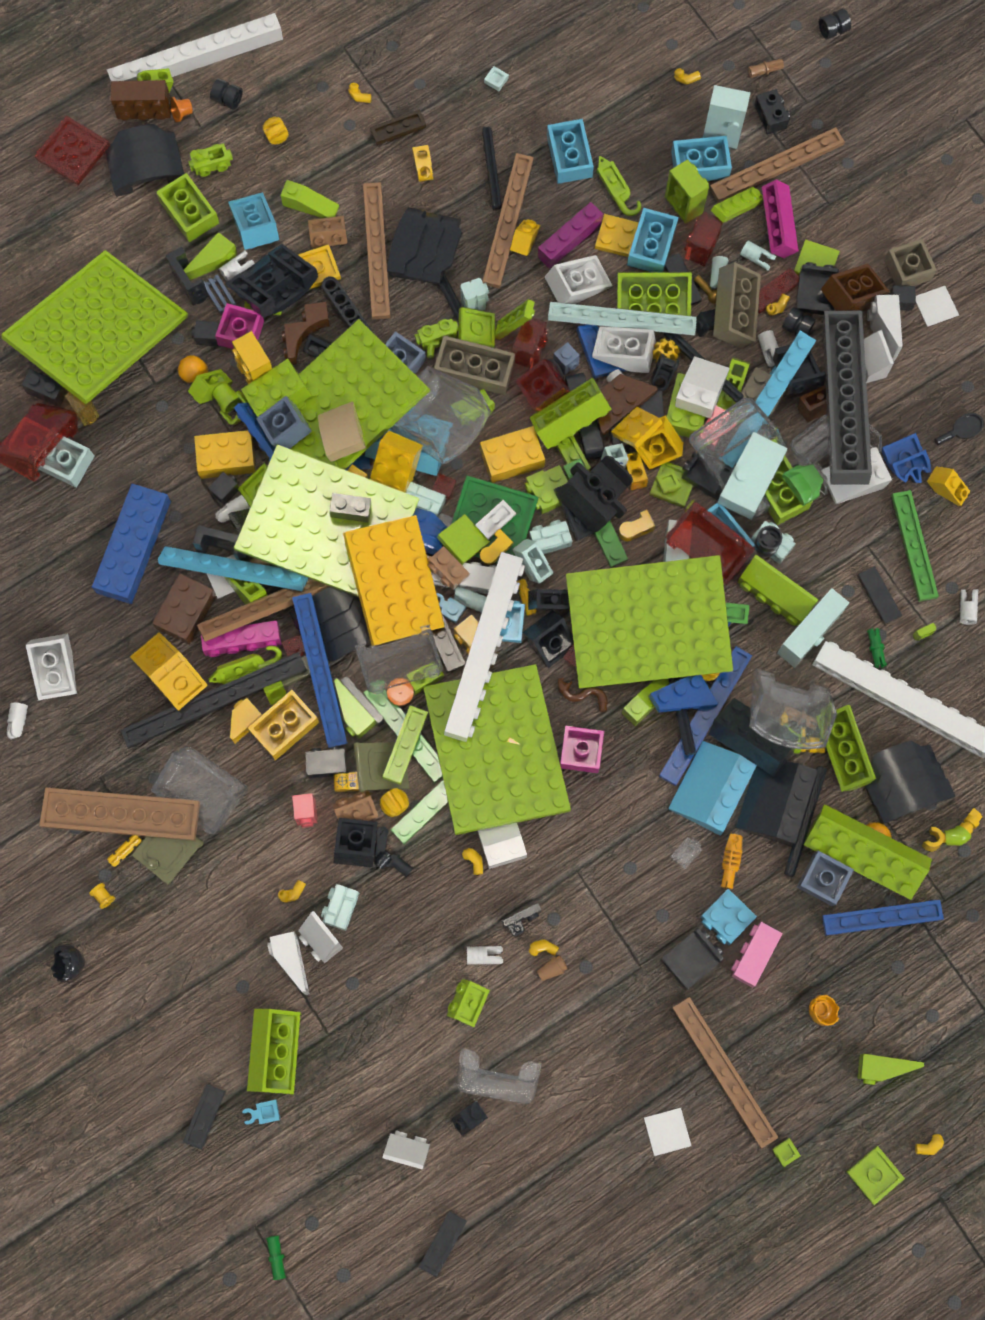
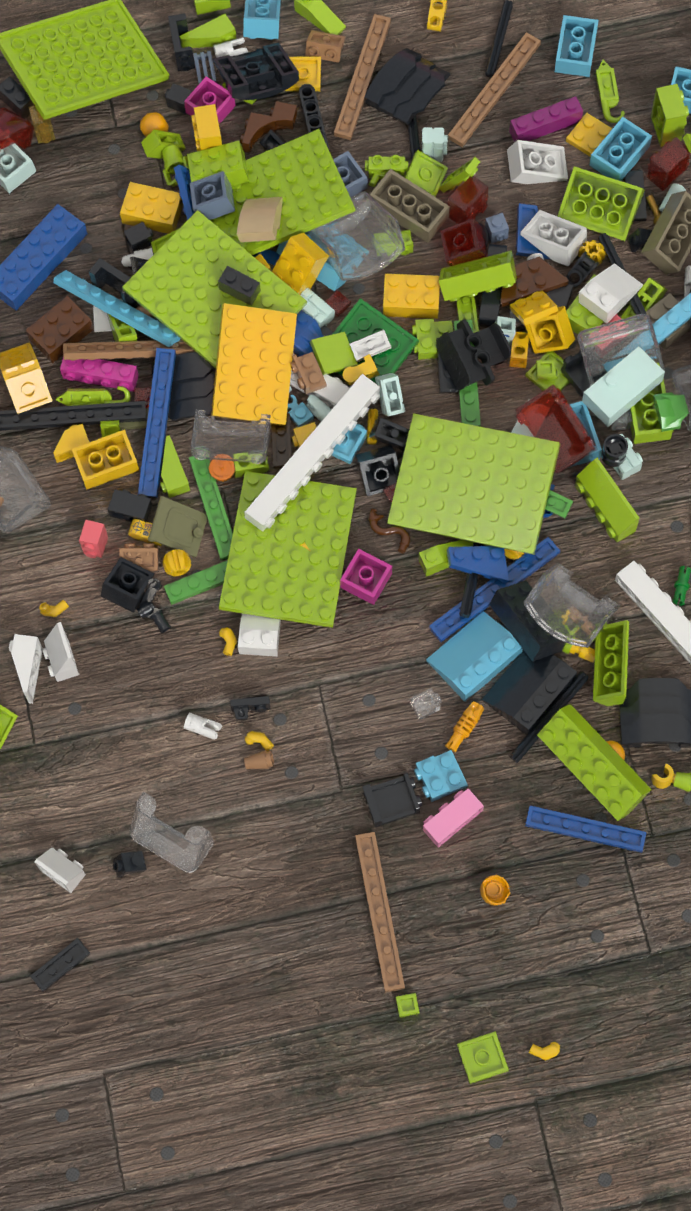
camera: 25 degrees right, 5 degrees down
light aqua brick [321,884,360,931] -> none
tile [341,677,384,727] -> none
lime plate [382,706,428,785] -> none
lime bracket [447,979,490,1027] -> none
yellow slope [510,219,541,256] -> none
light aqua brick [529,520,572,554] -> none
light aqua plate [548,302,696,335] -> none
yellow leg [619,510,655,542] -> none
white sticker [644,1108,691,1156] -> none
light aqua brick [777,588,849,668] -> none
sand blue brick [797,851,854,906] -> none
lime slope [858,1054,924,1085] -> none

